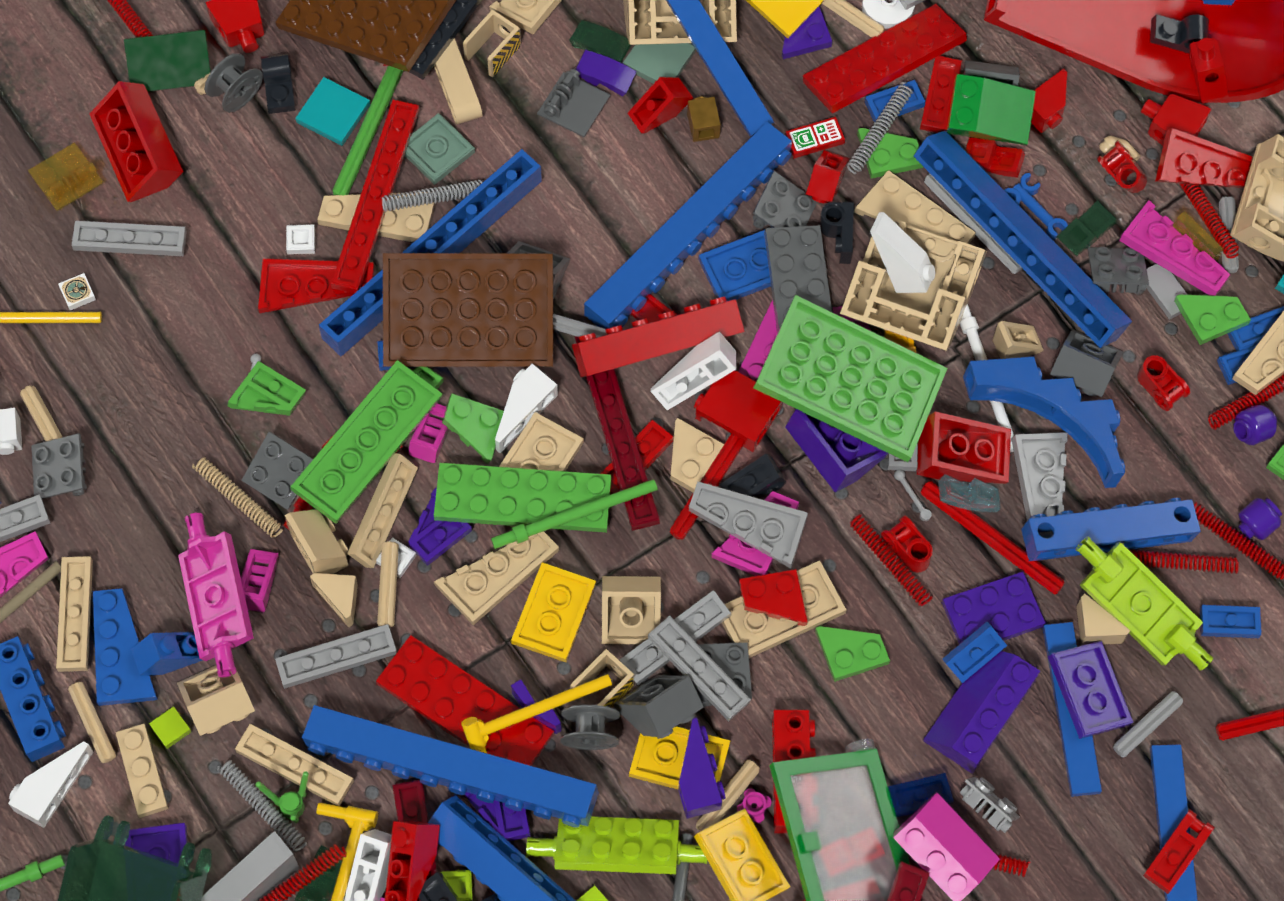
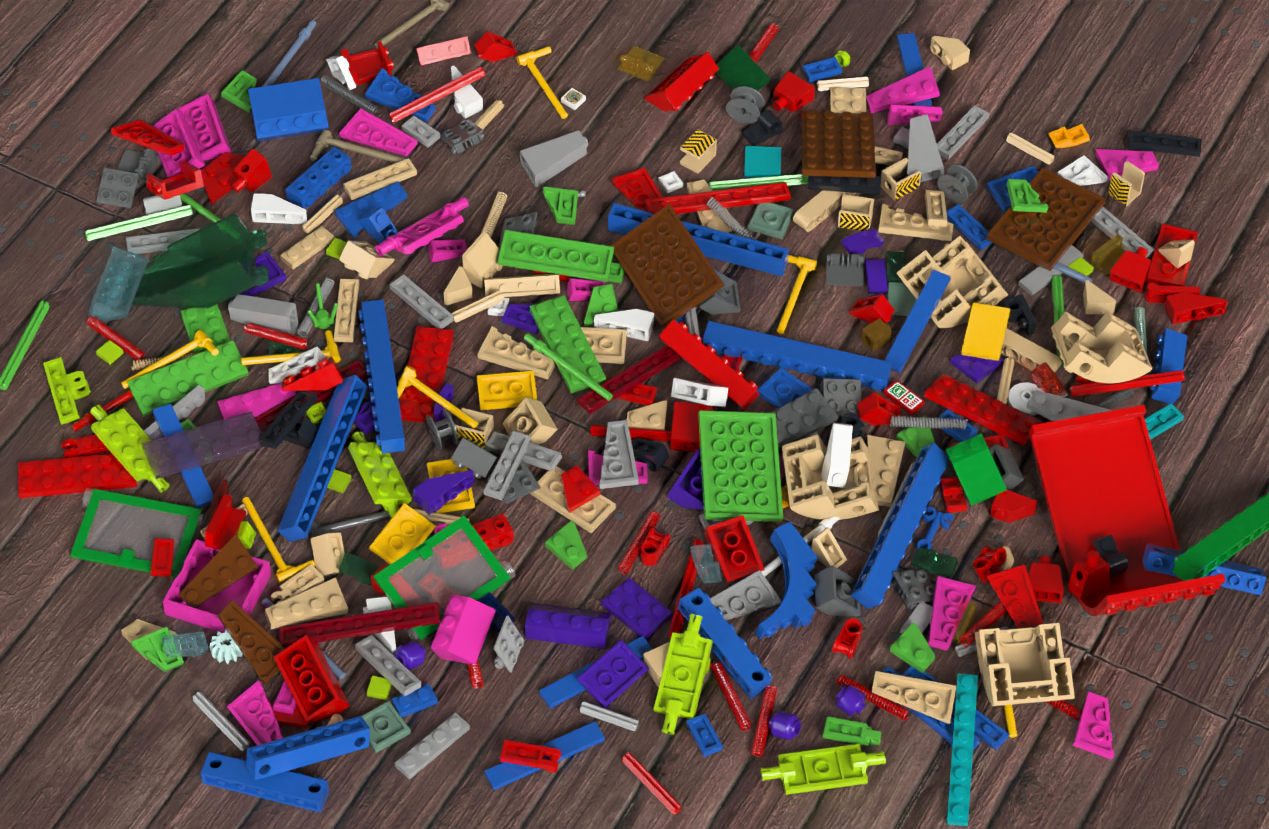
camera: 65 degrees right, 15 degrees down
light grey plate [72,221,187,256] -> none
light grey hinge [894,470,932,521] -> none
blue plate [942,622,1007,683] -> none
none -> light grey slope [520,130,588,187]
none -> piece [680,129,717,173]
none -> yellow bar [777,255,817,334]
none -> dark purple slope [841,229,884,255]

